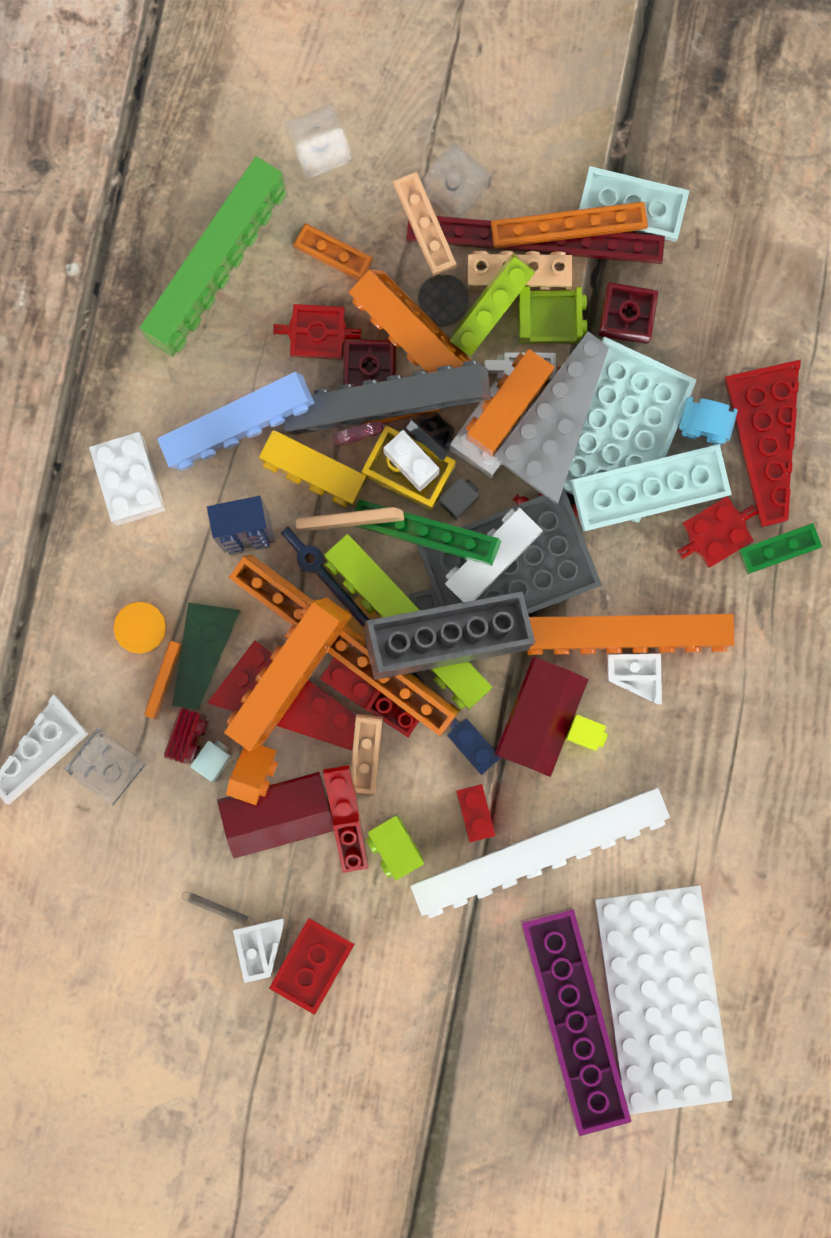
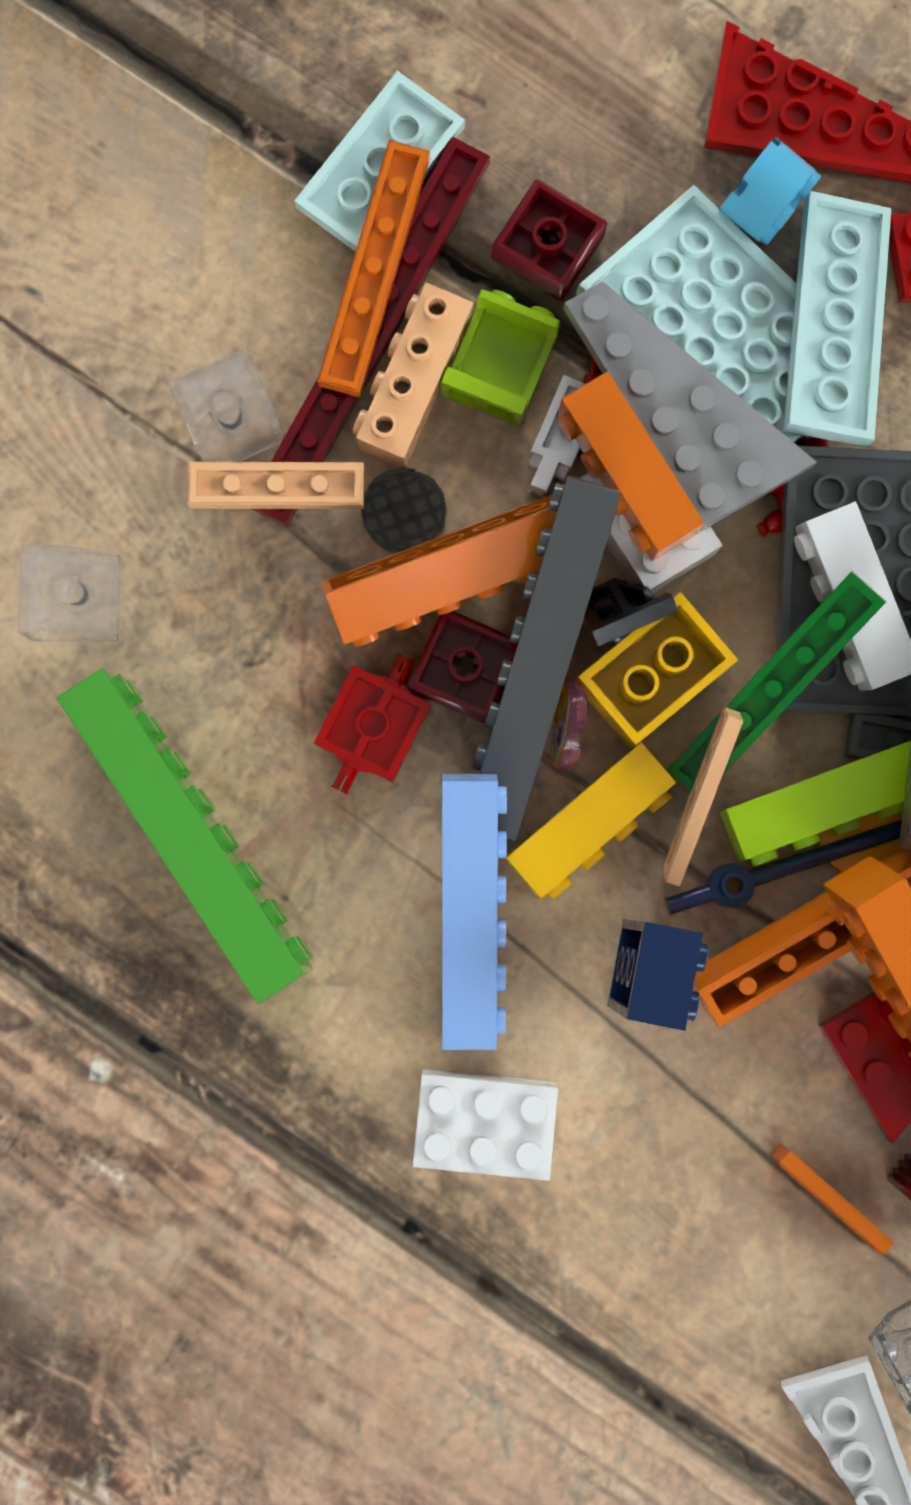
camera: 70 degrees left, 0 degrees up
light orange tile [113,602,167,654] -> none
clear green wing [172,603,241,710] -> none
orange tile [293,223,373,281] -> none
white brick [383,430,440,492] -> none
dark grey brick [438,477,479,521] -> none
lime brick [449,253,535,357] -> none

